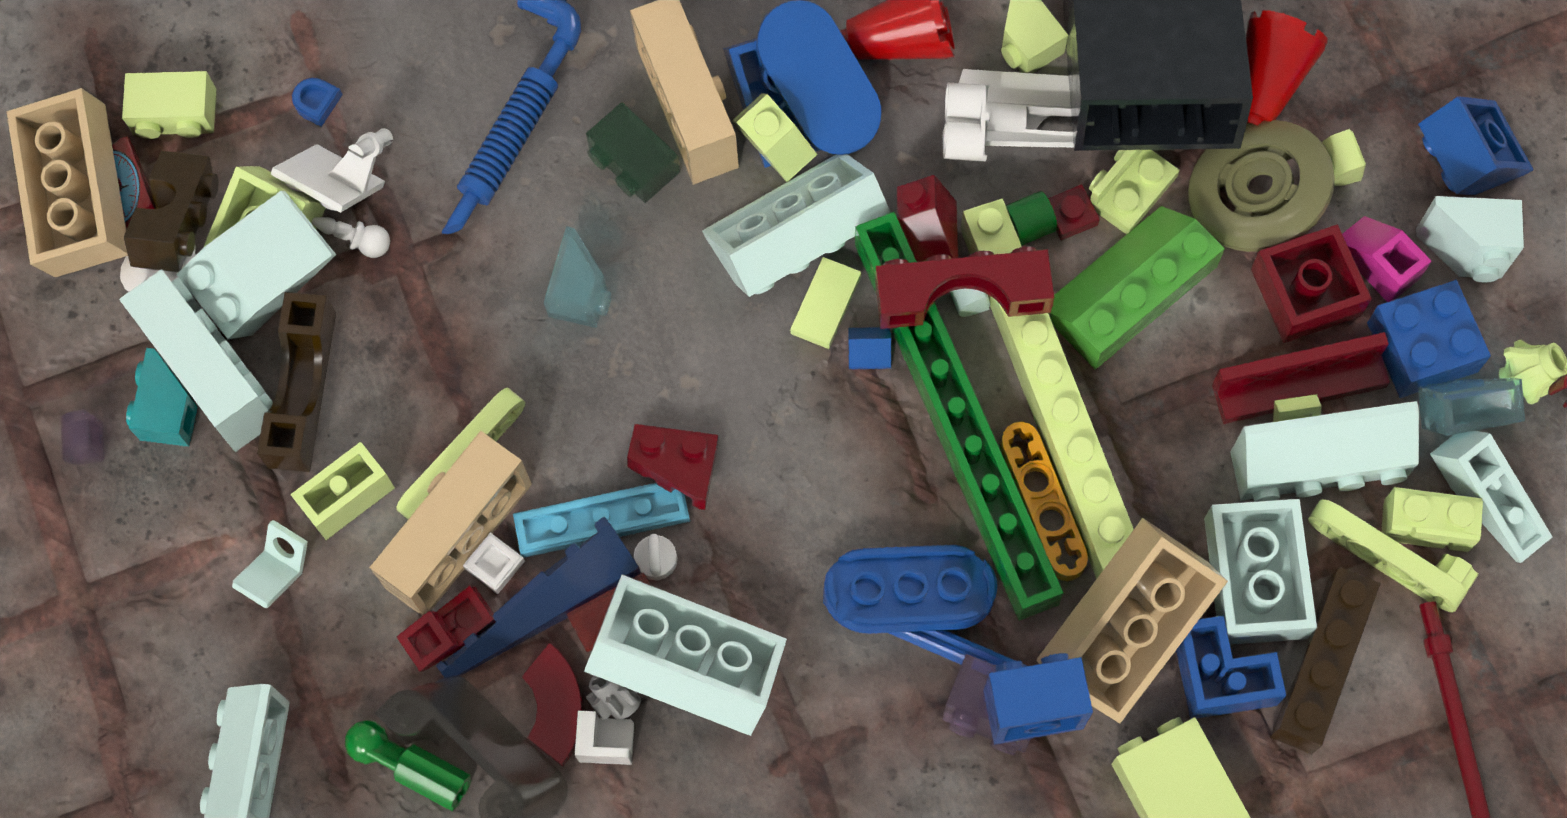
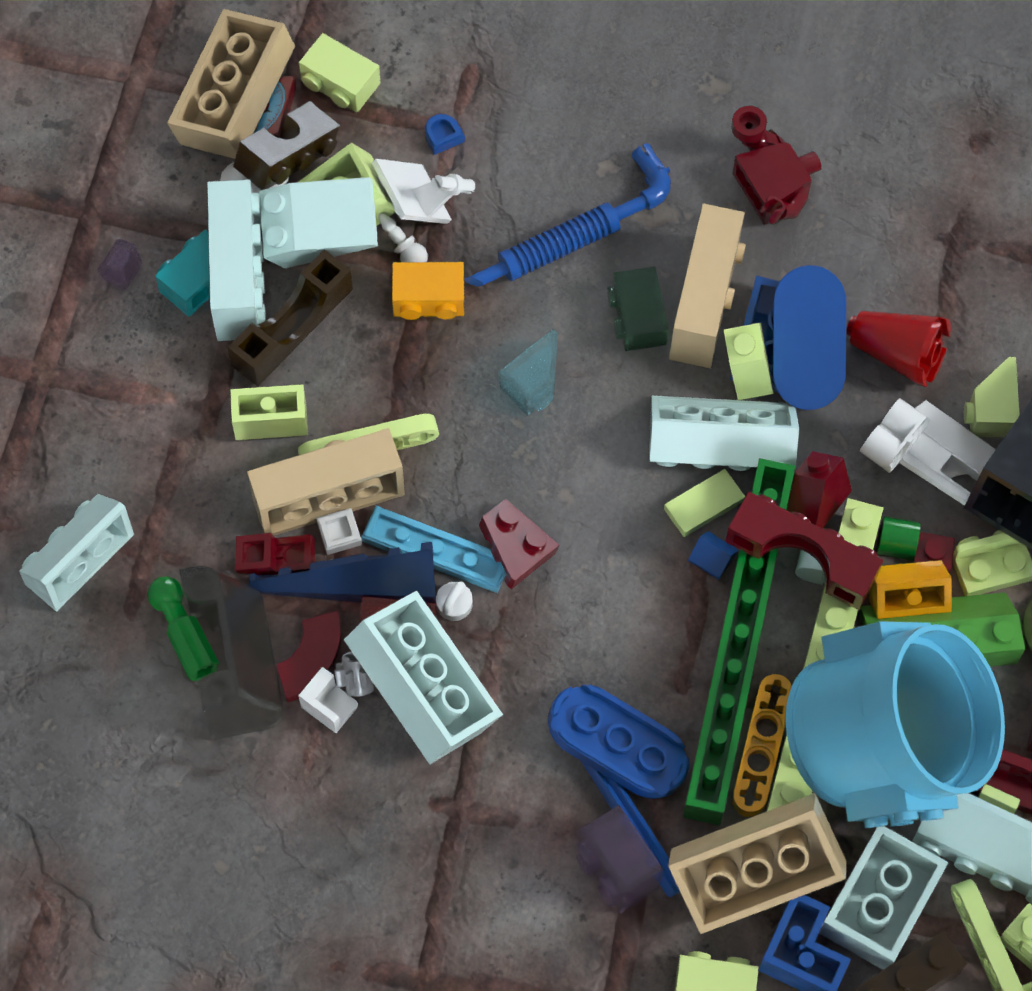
camera: 30 degrees right, 5 degrees down
light aqua bracket [232,520,308,608] -> none
blue brick [983,653,1093,745] -> none
none -> light orange brick [392,262,464,320]
none -> medium azure cylinder [786,622,1005,828]
none -> light orange brick [869,560,952,619]

